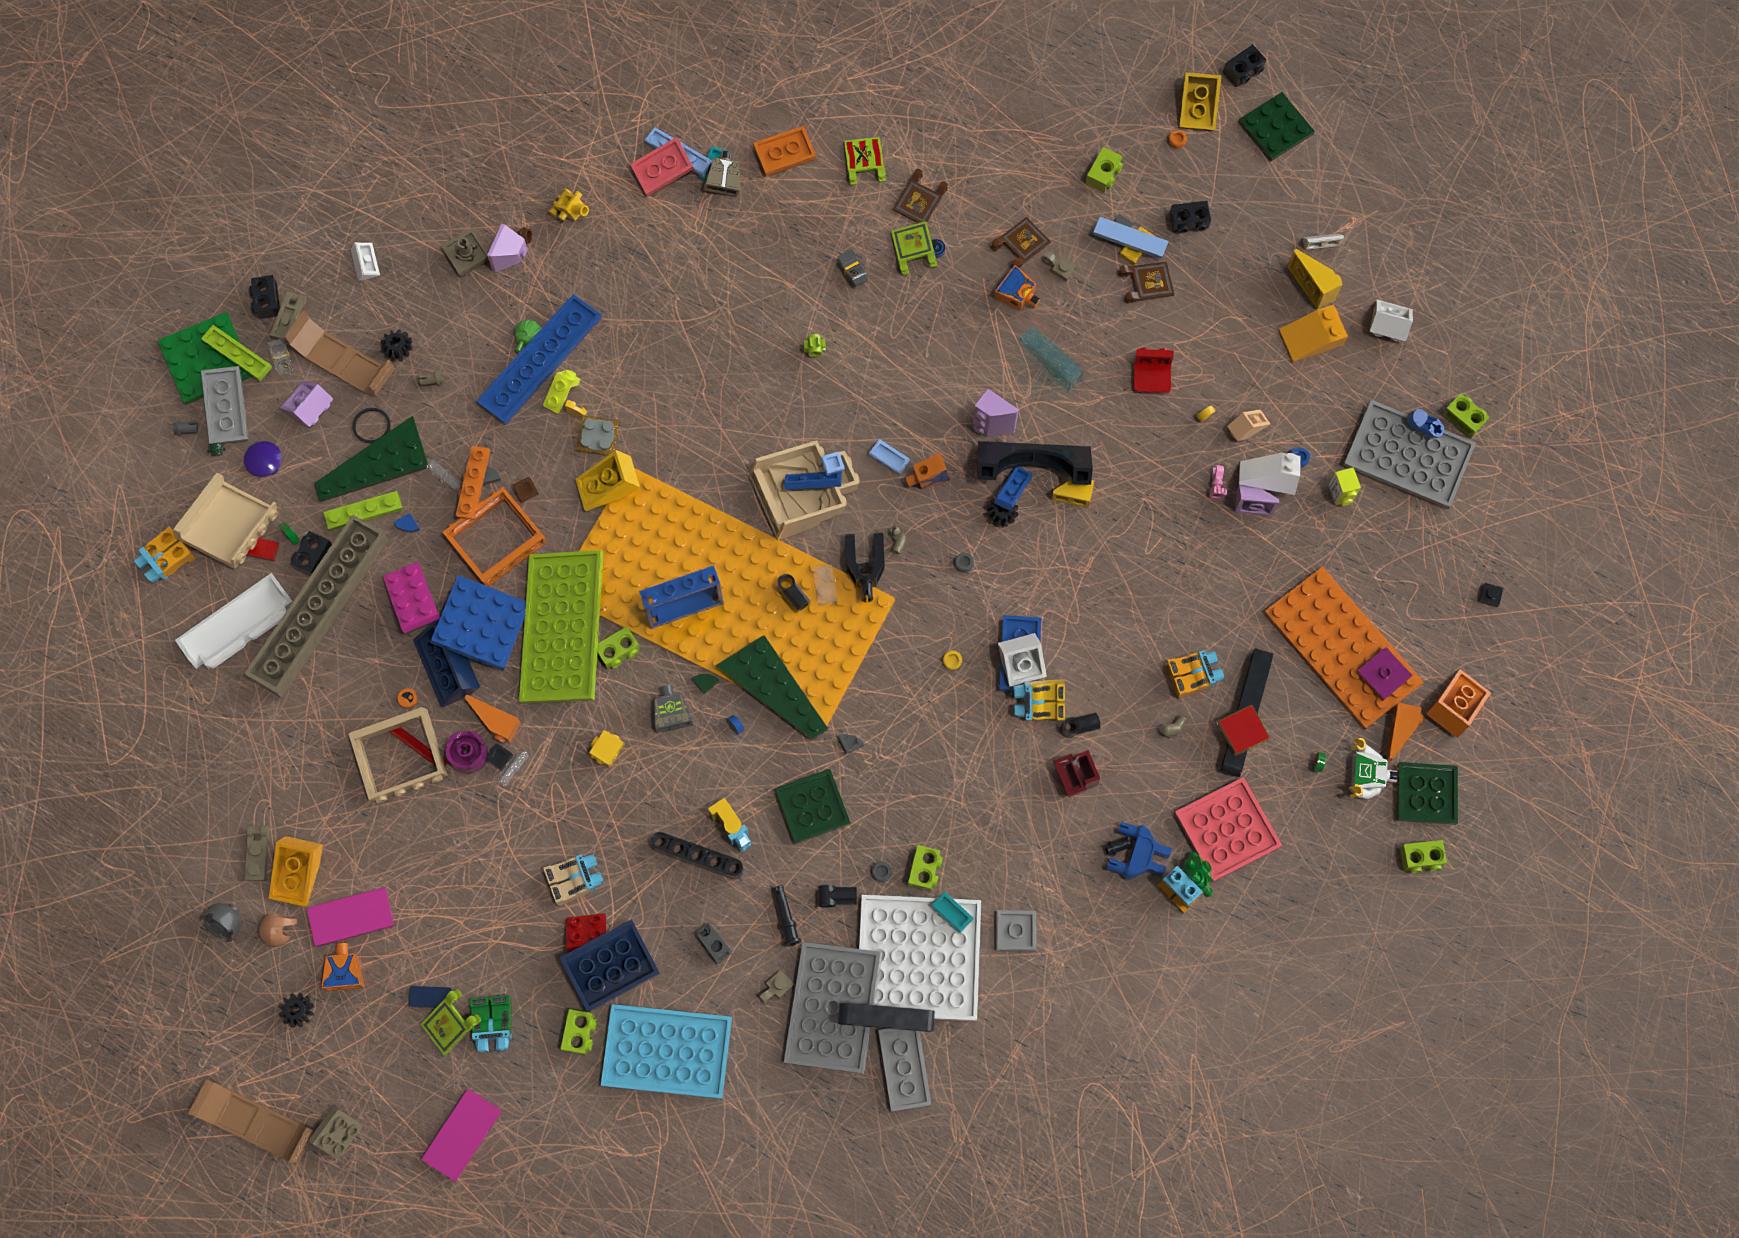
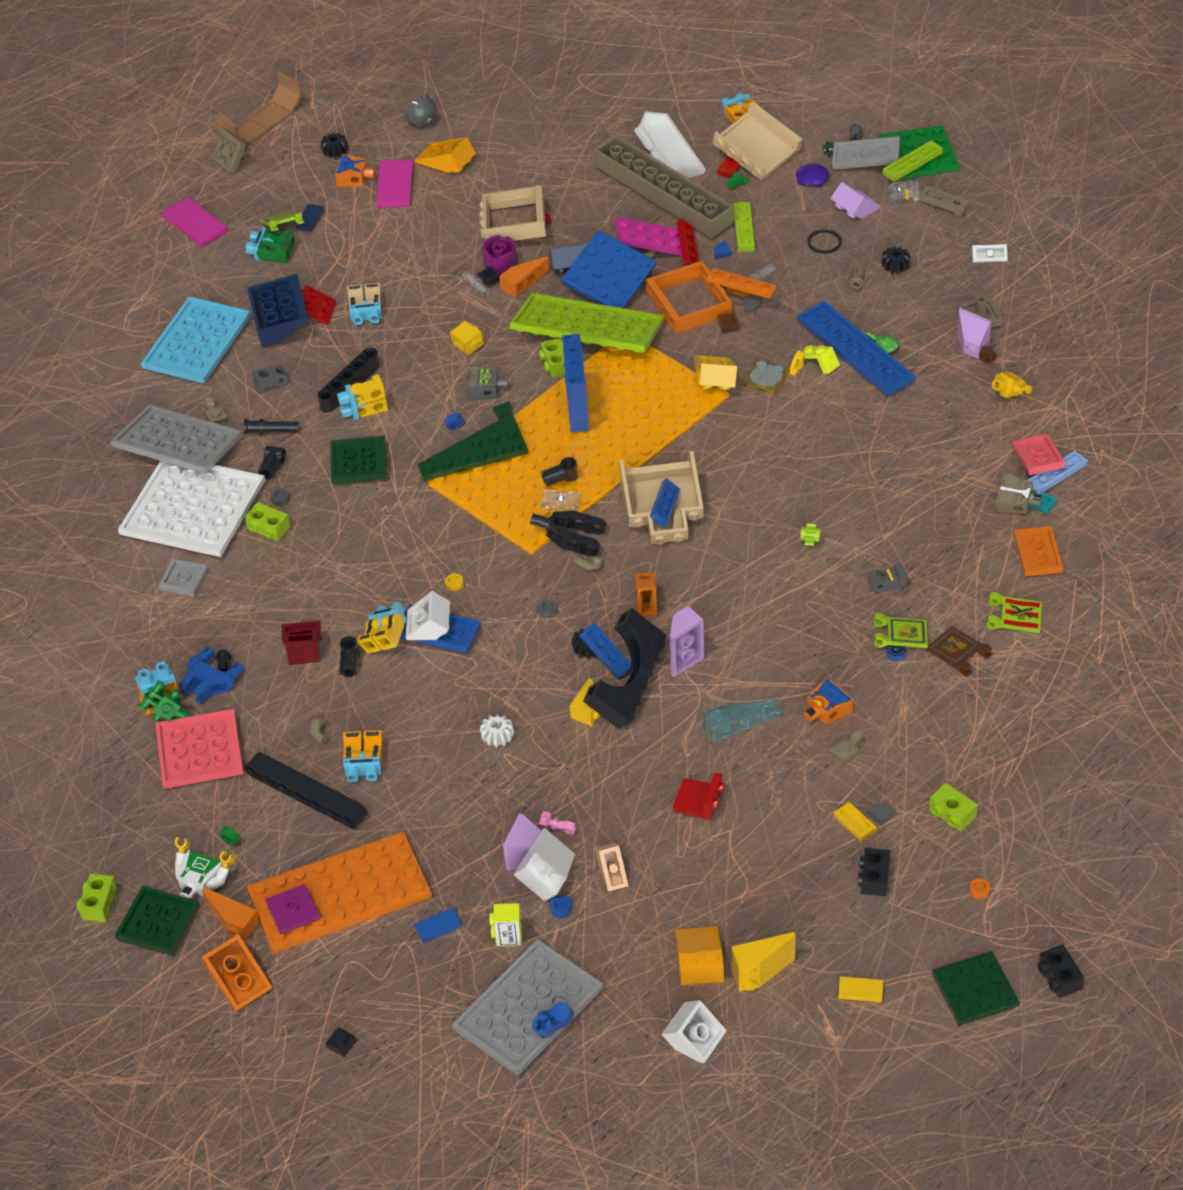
camera: 110 degrees right, 25 degrees down
dark tan plate [244,825,269,881] -> none
black brick [249,275,280,319] -> none
nougat helmet [258,914,297,947] -> none
medium nougat windscreen [284,310,395,396] -> none
black brick [291,531,332,576] -> none
dark green wing [314,416,429,502] -> none
orange tile [398,688,418,709] -> none
lime brick [561,1009,597,1056] -> none
light blue tile [820,452,845,476] -> none
black beam [837,1003,935,1032] -> none
dark grey tile [838,734,864,754] -> none
light blue tile [869,439,910,475] -> none
light grey plate [878,1029,931,1112] -> none
teal tile [931,891,974,933] -> none
reddish brown flag [991,217,1051,269] -> none
light blue tile [1093,217,1168,259] -> none
reddish brown flag [1118,262,1175,304] -> none
yellow slope [1179,72,1222,130] -> none
yellow tile [1196,405,1215,422] -> none
red tile [1217,704,1271,756] -> none
white slope [1303,234,1344,250] -> none
lime brick [1442,393,1490,439] -> none
none -> blue tile [414,908,462,943]
none -> white gear [480,714,514,748]
none -> red tile [677,218,699,266]
none -> yellow tile [838,976,883,1002]

